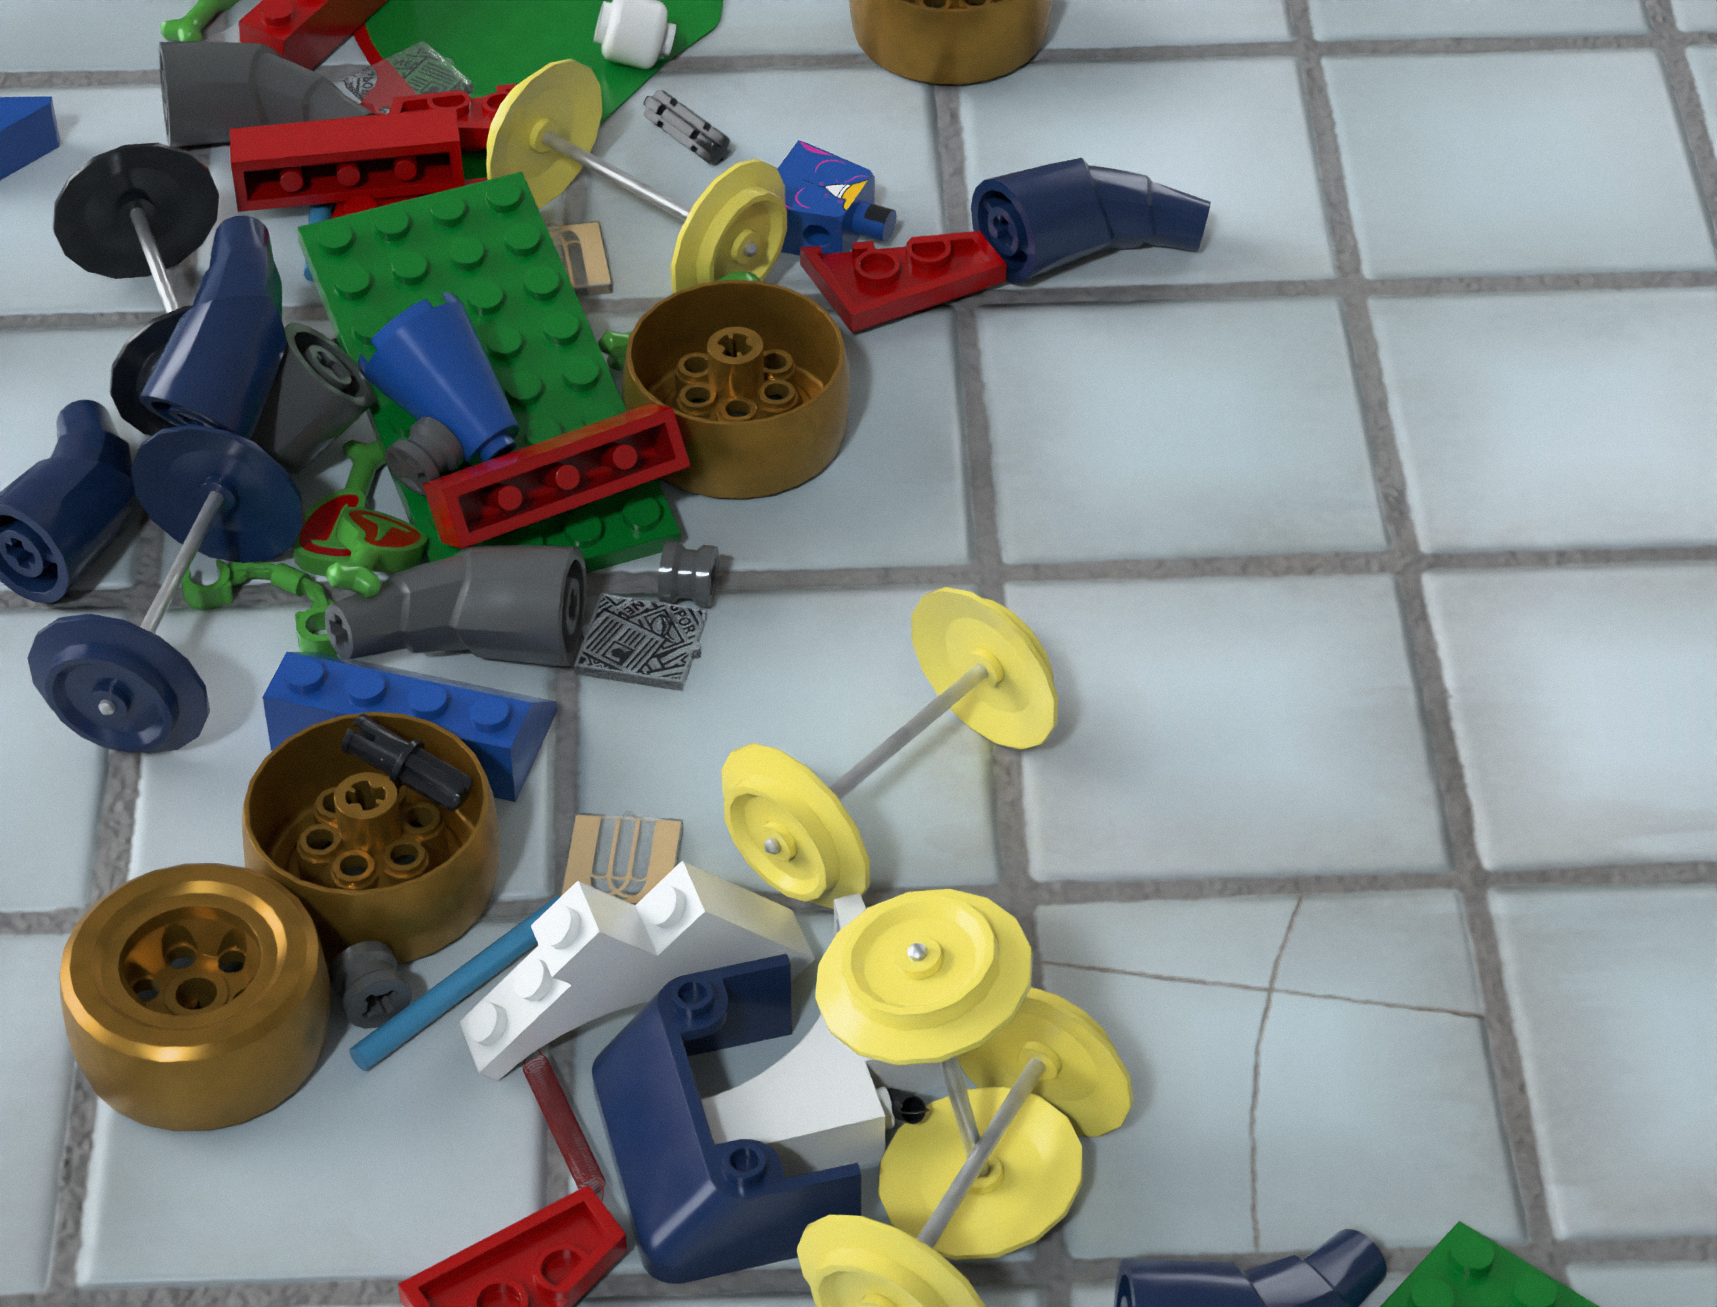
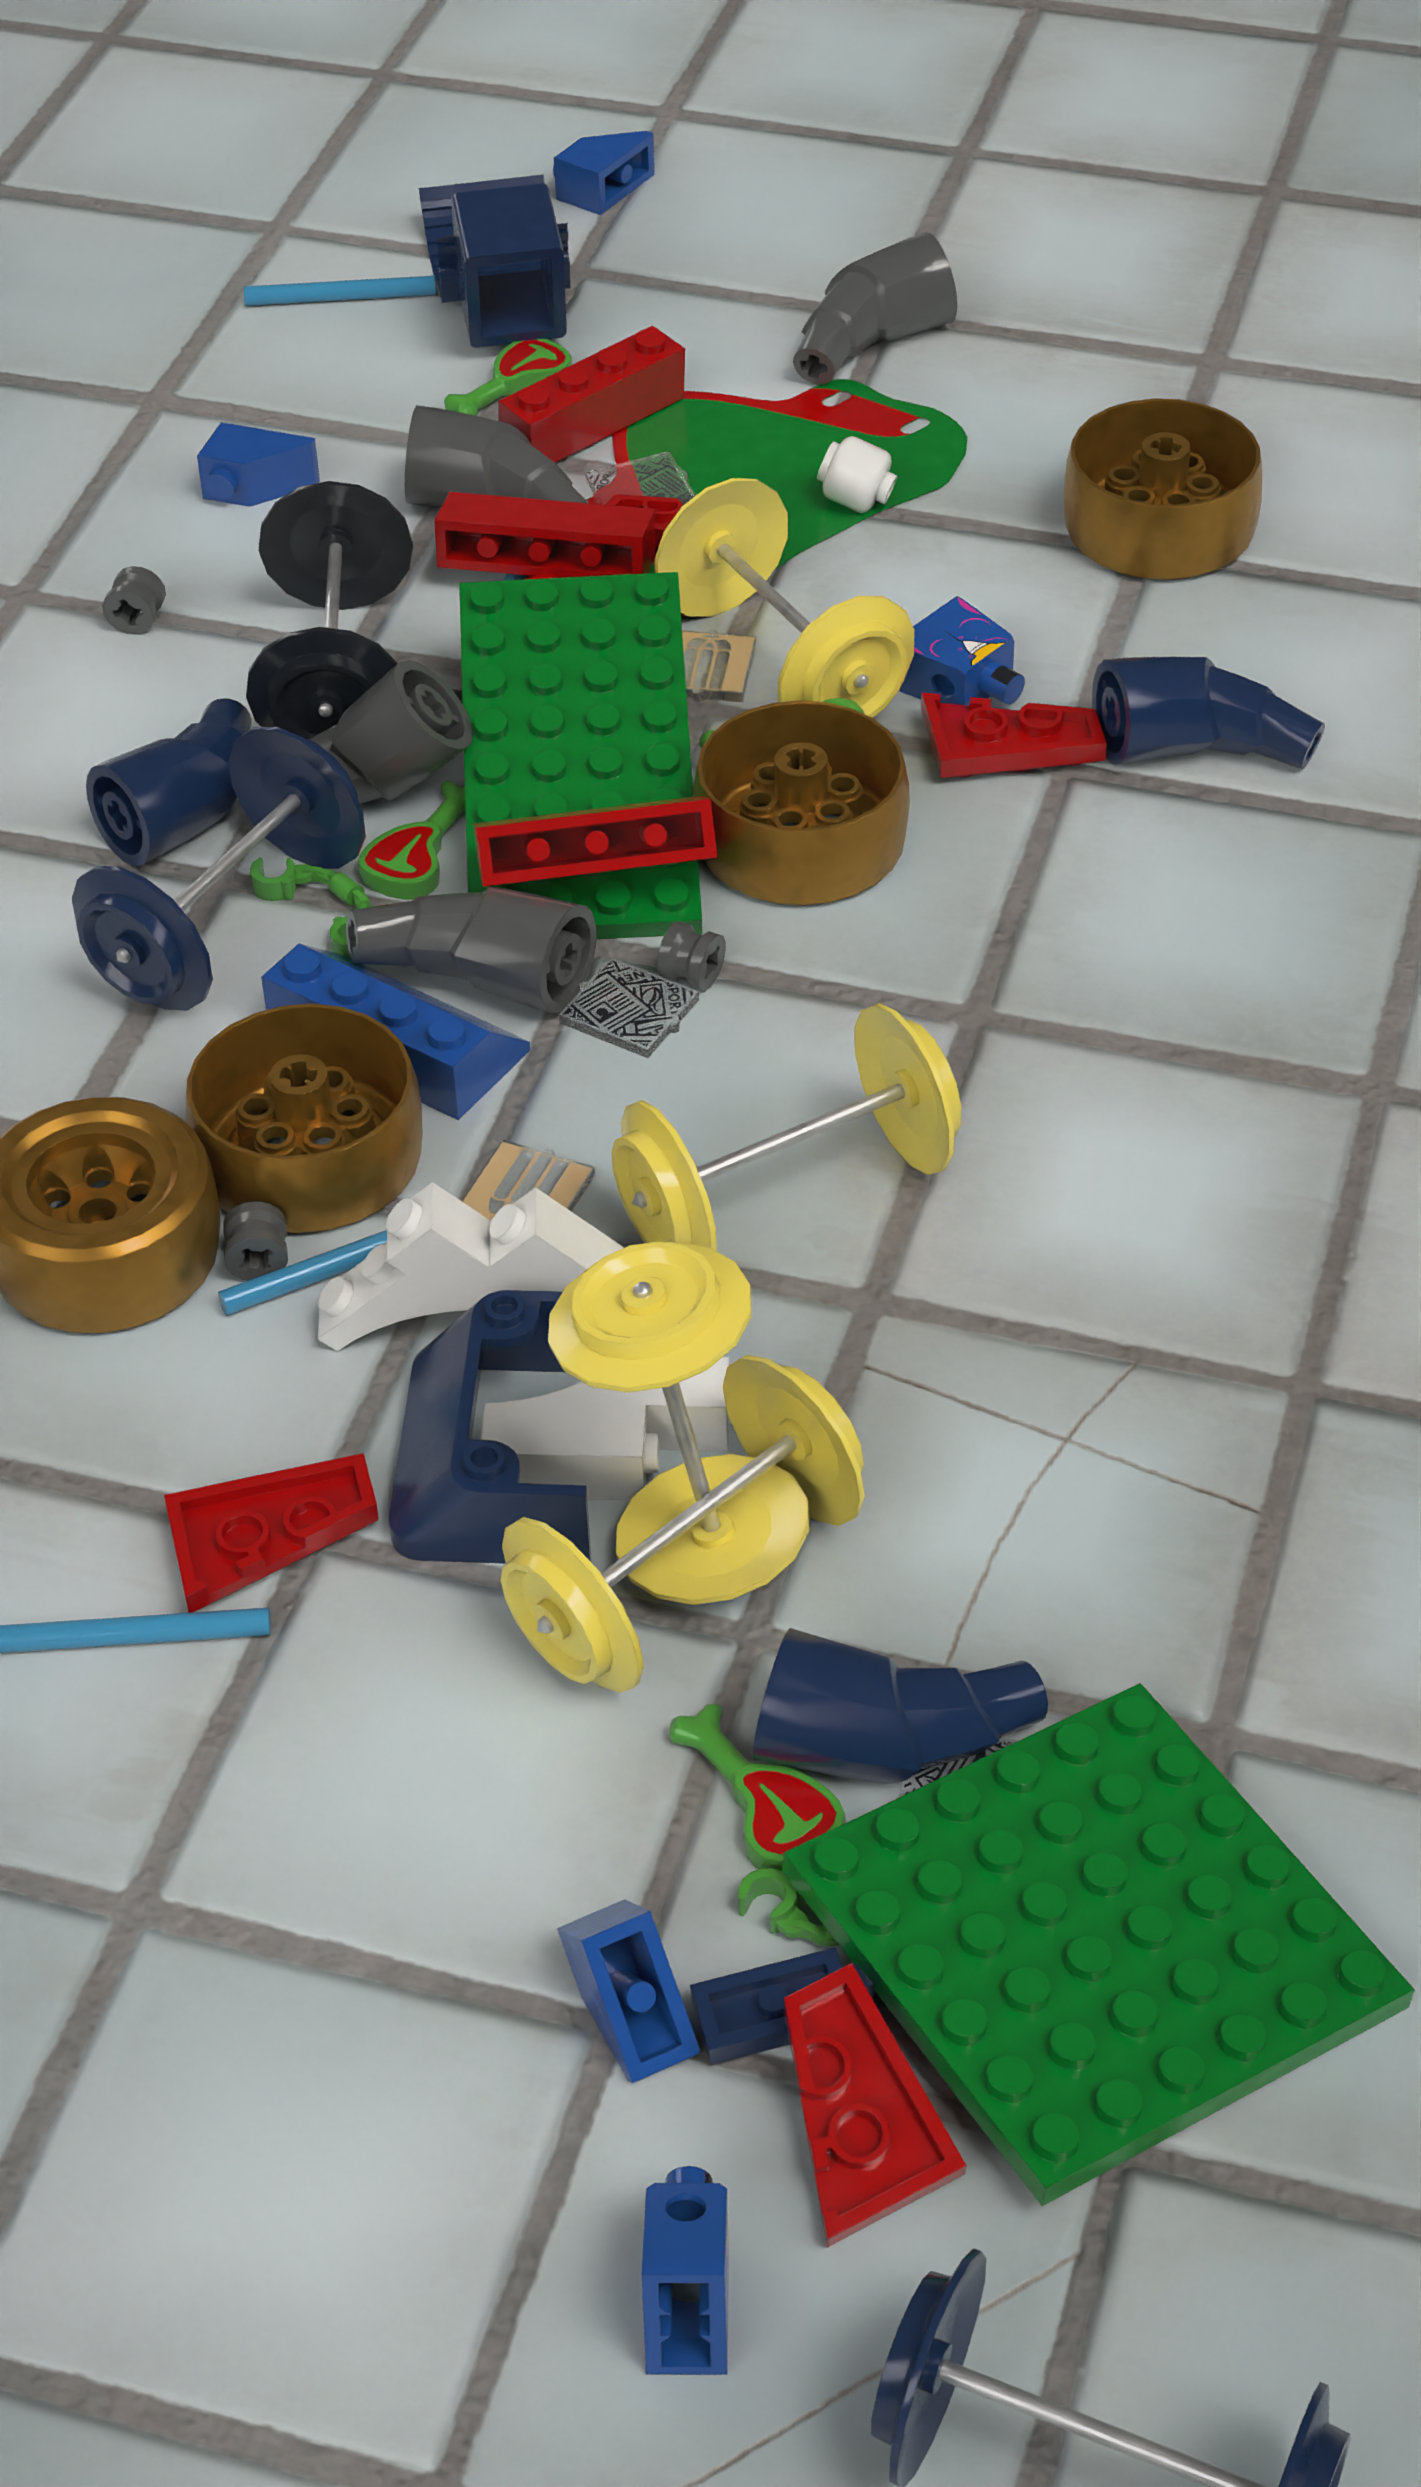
camera: 20 degrees right, 0 degrees up
dark blue piece [139,216,287,441] -> none
bright green piece [326,507,428,598] -> none
black axle [341,714,473,812] -> none
blue cone [358,292,519,465] -> none
dark grey wheel [385,416,465,495] -> none
red piece [523,1049,606,1201] -> none
axle [643,90,730,165] -> none
black piece [887,1089,930,1124] -> none

